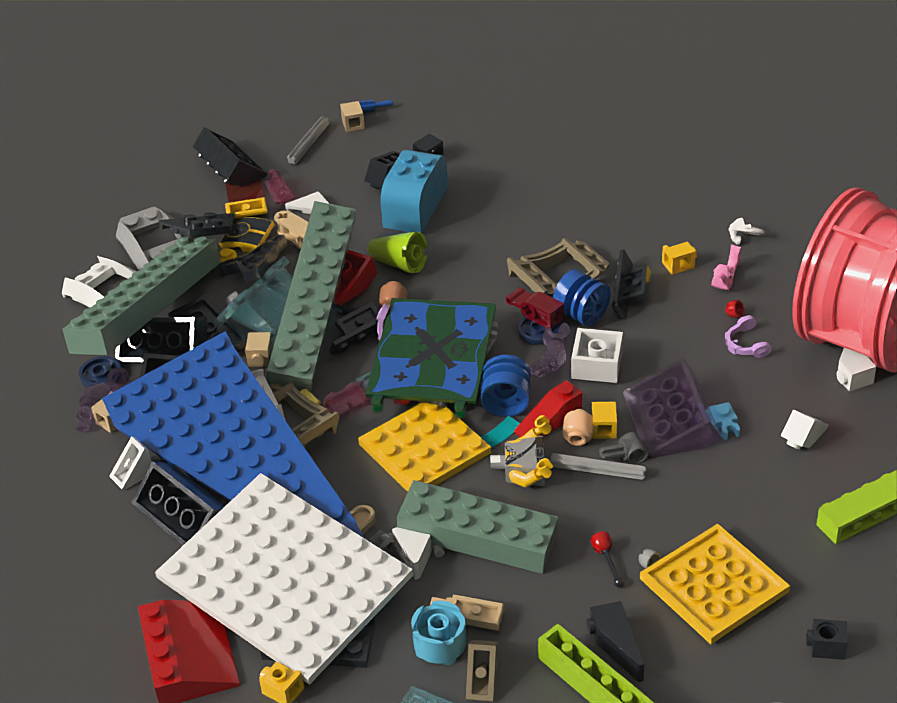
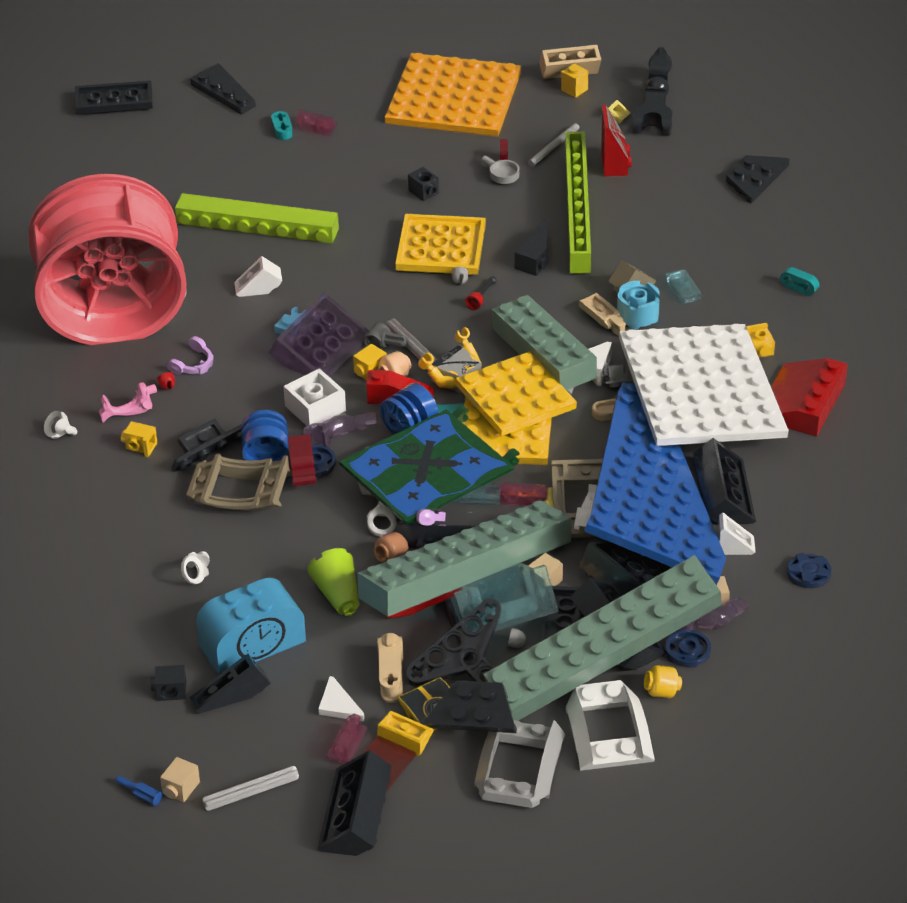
camera: 140 degrees left, 0 degrees up
none -> white piece [181,551,210,585]
none -> yellow plate [455,351,577,436]
none -> dark blue wheel [787,553,831,588]

